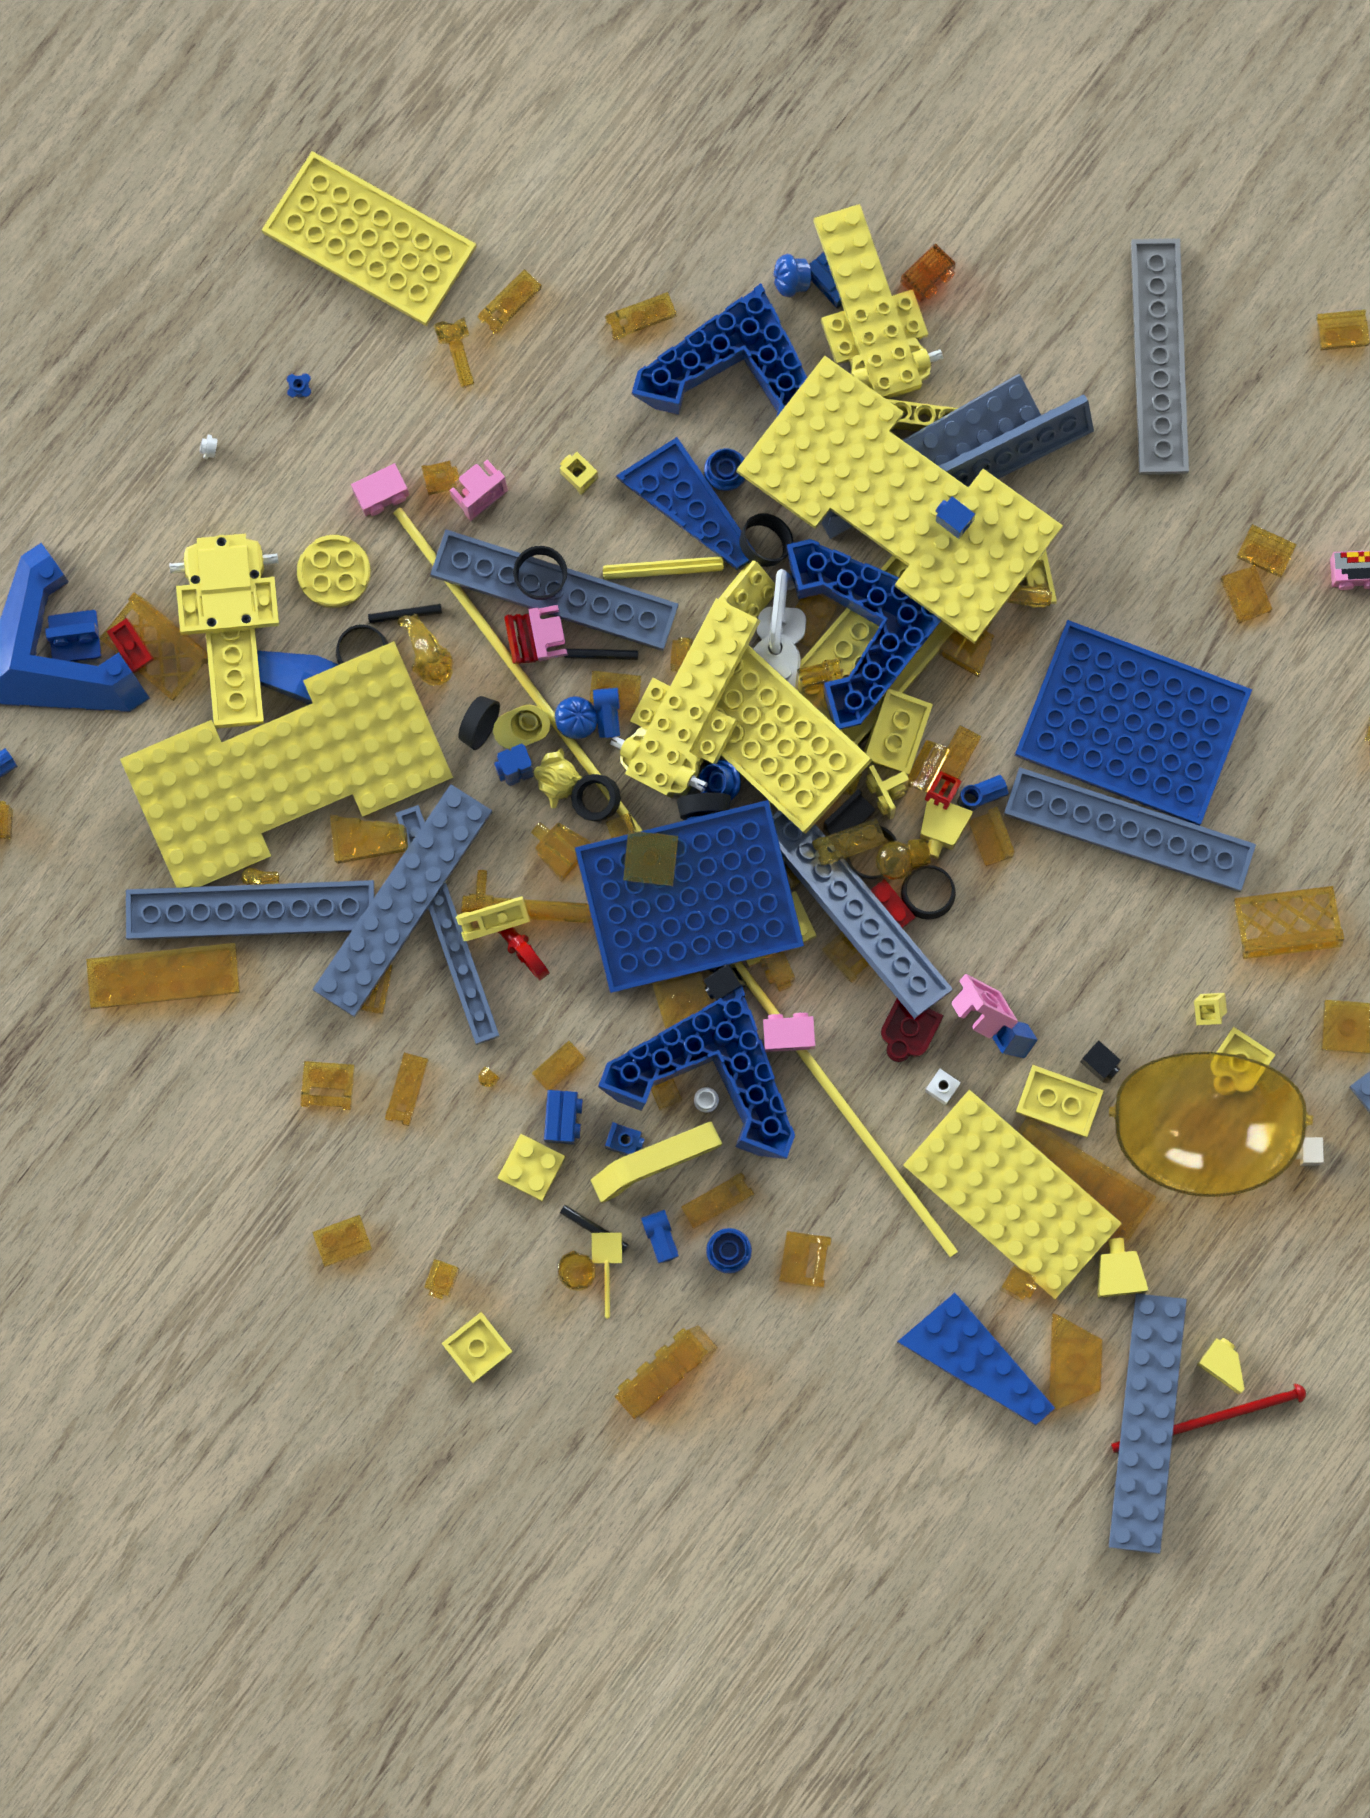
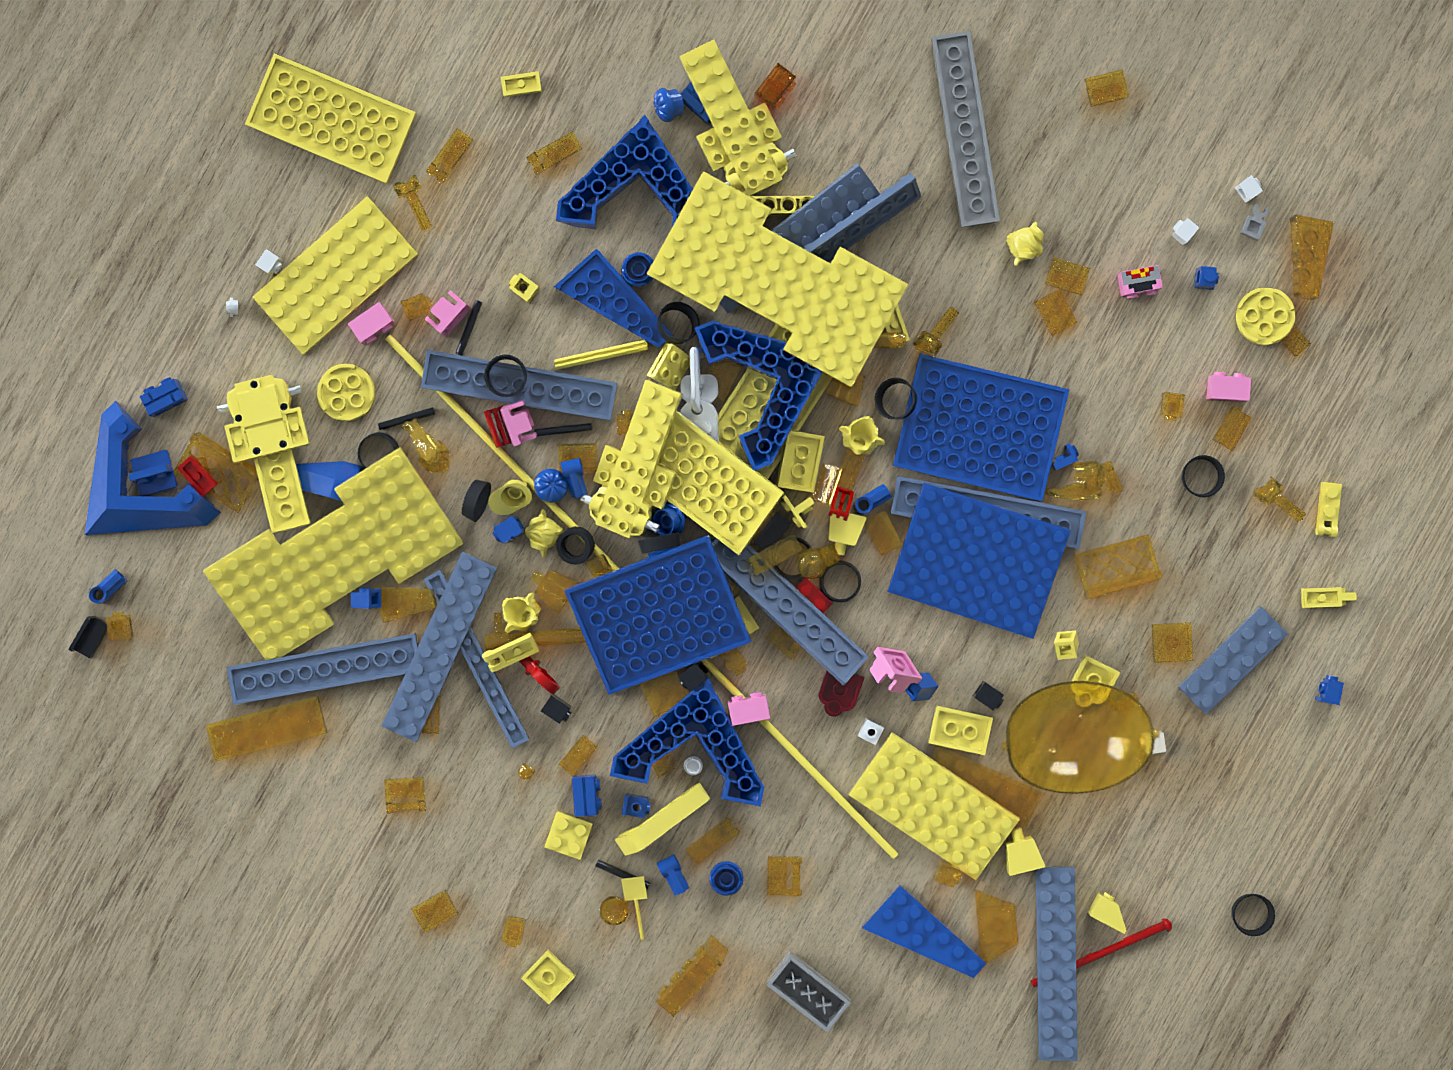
camera: 15 degrees left, 10 degrees up
clear yellow arm [241,868,279,885] -> none
blue plate [287,373,311,398] -> none
clear yellow plate [385,1053,429,1126] -> none
clear yellow plate [623,830,679,886] -> none
clear yellow arm [797,658,844,693] -> none
blue brick [935,496,975,539] -> none
none -> blue brick [140,377,188,417]
none -> light yellow plate [253,196,419,355]
none -> white plate [255,249,283,276]
none -> blue brick [351,588,381,609]
none -> black bar [455,300,483,356]
none -> light yellow plate [501,71,542,97]
none -> light yellow hair [502,593,541,633]
none -> black brick [541,694,572,724]
none -> light grey brick [766,950,851,1033]
none -> light yellow hair [839,416,885,455]
none -> black tyre [874,378,917,420]
none -> blue plate [887,482,1071,639]
none -> clear yellow piece [913,307,959,358]
none -> light yellow hair [1006,222,1044,266]
none -> clear yellow hair [1044,461,1106,500]
none -> blue bracket [1051,443,1079,471]
none -> clear yellow plate [1102,461,1123,494]

